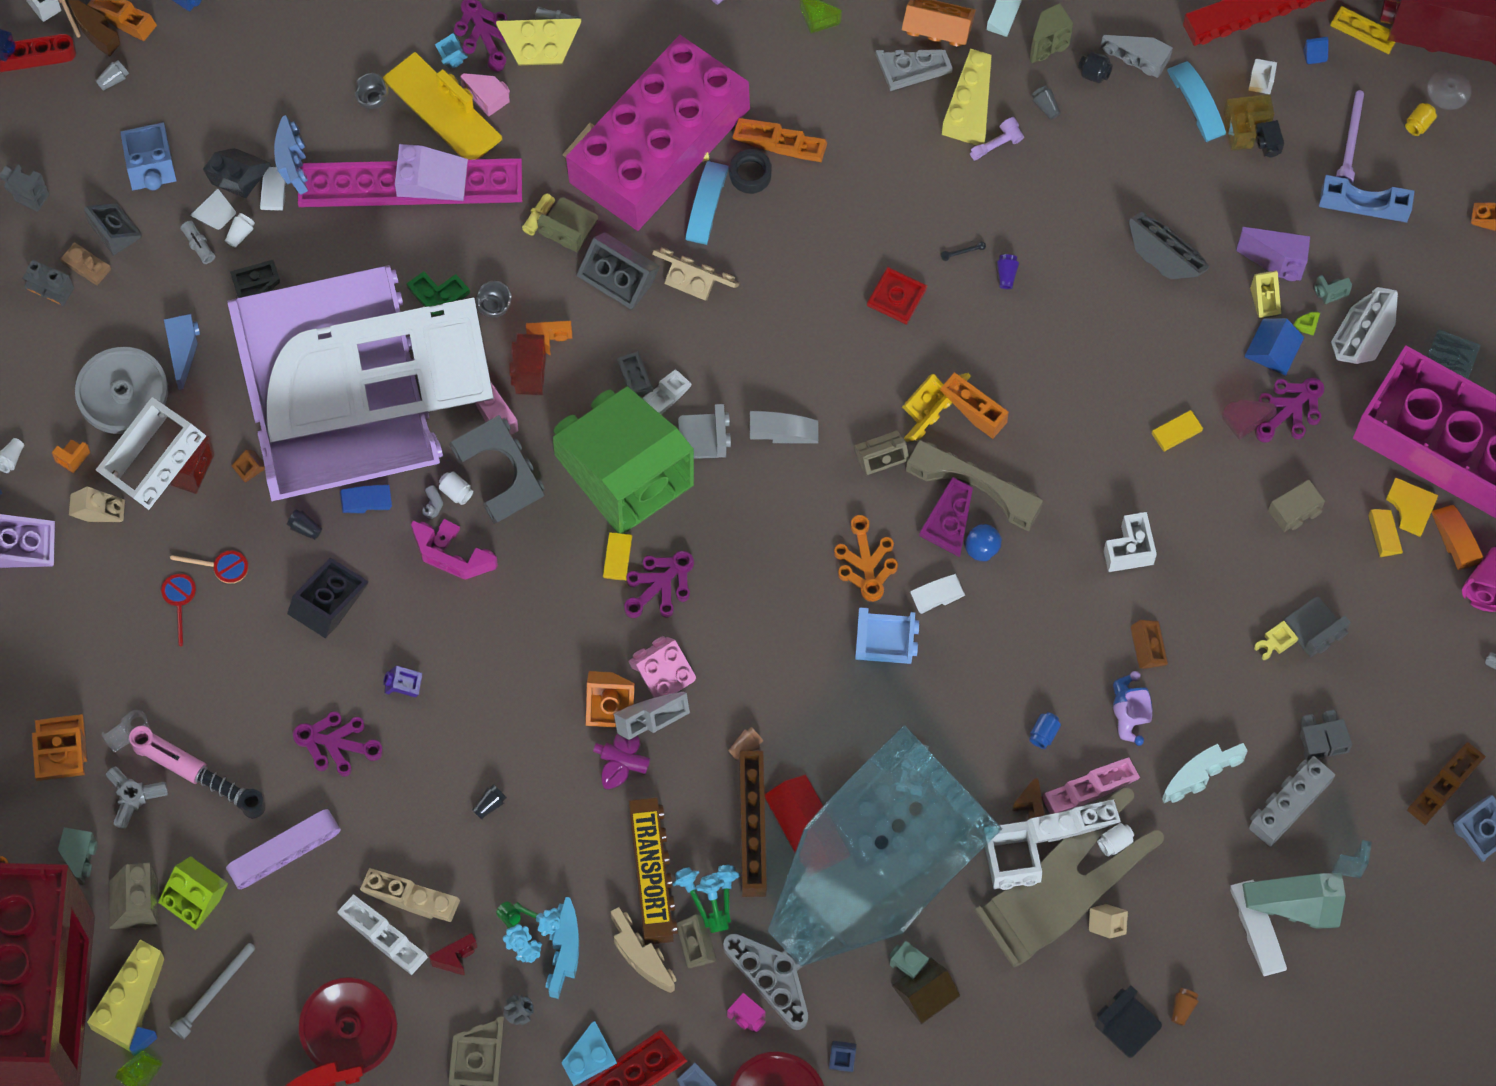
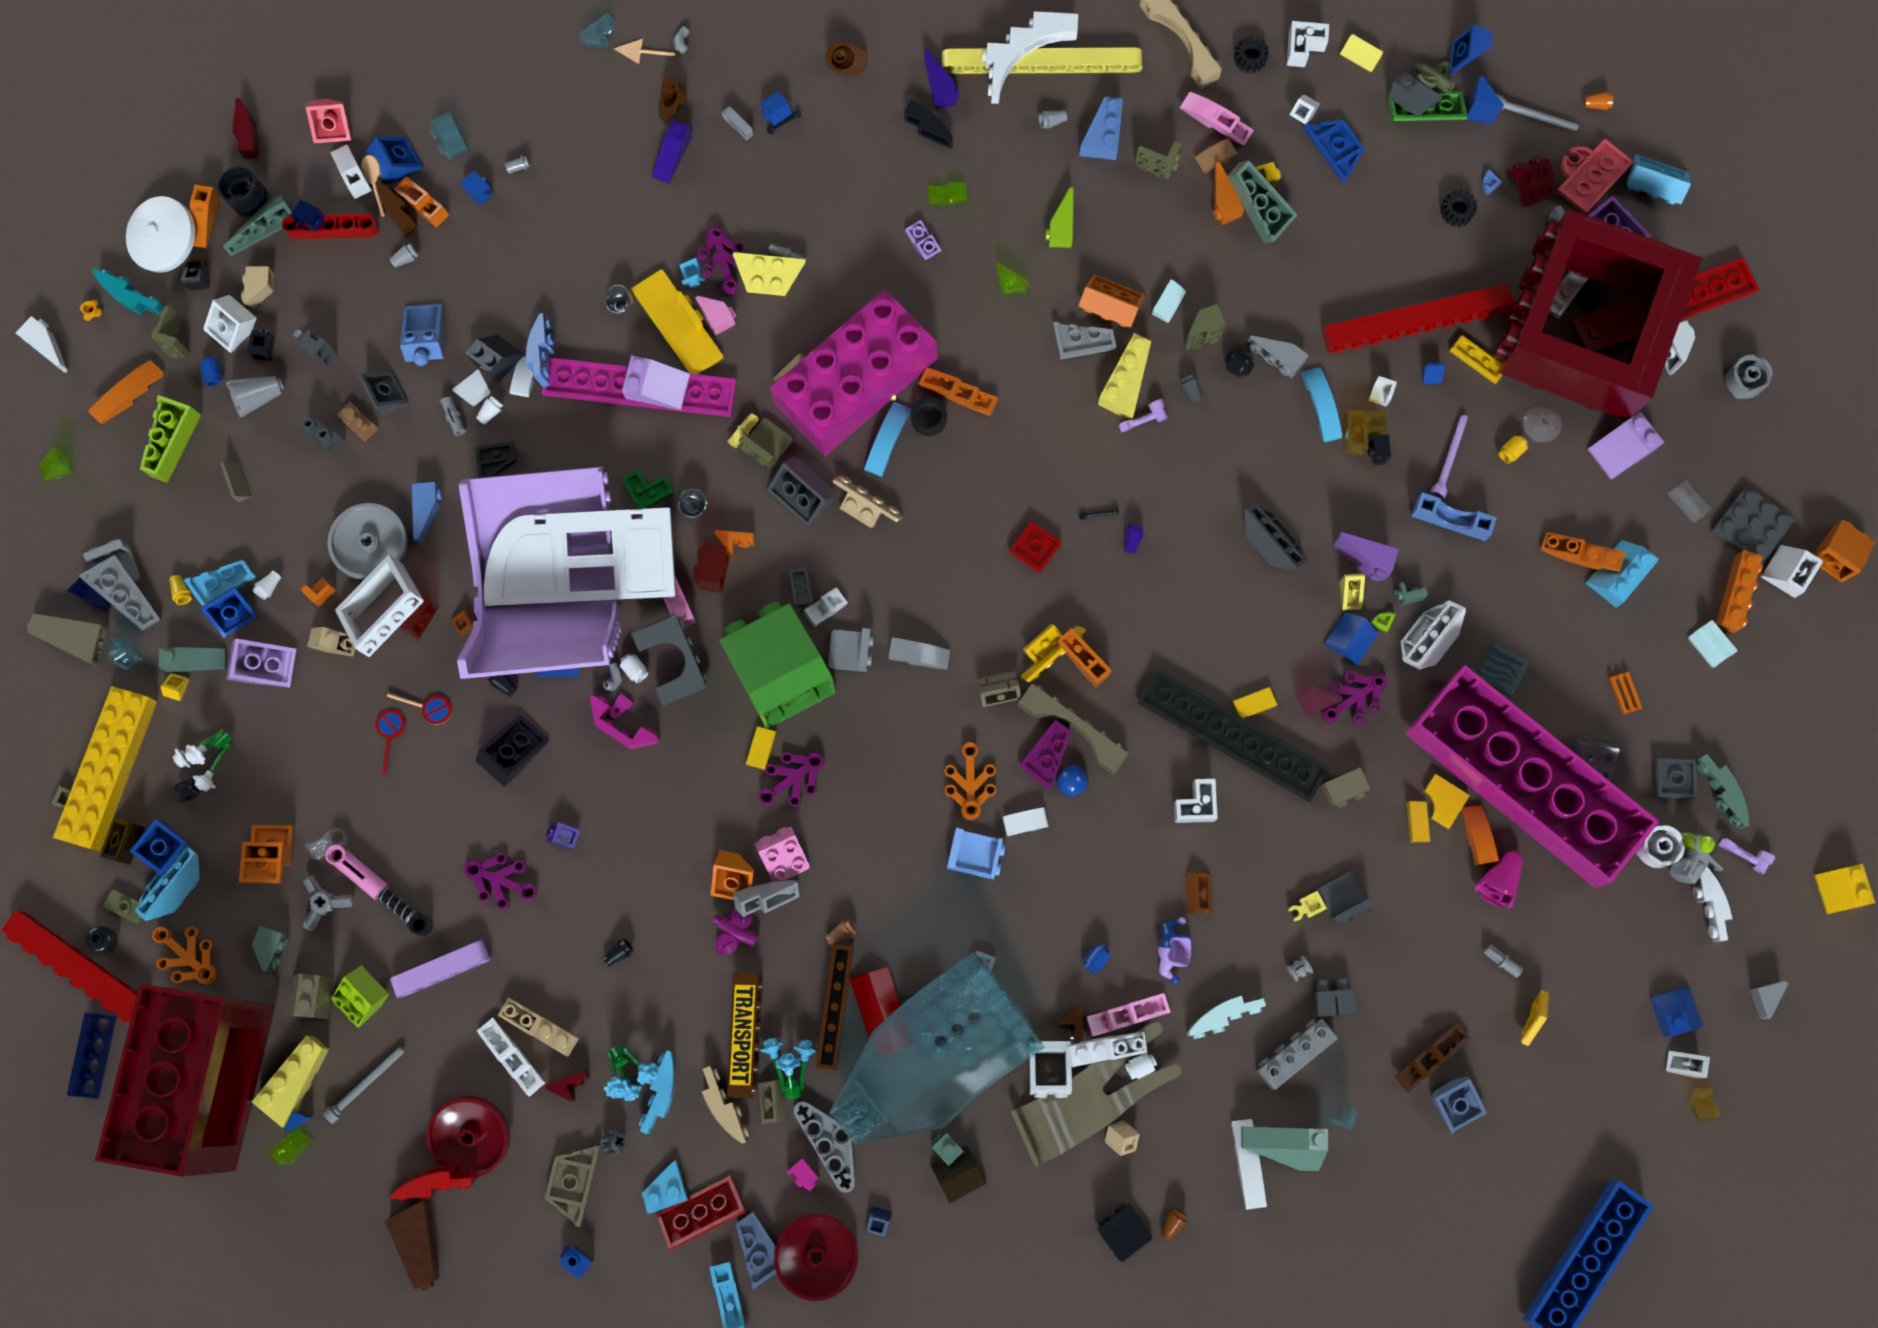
camera: 10 degrees right, 10 degrees up
none -> pearl dark grey plate [1137,669,1330,803]
none -> light grey bush [1286,955,1313,982]

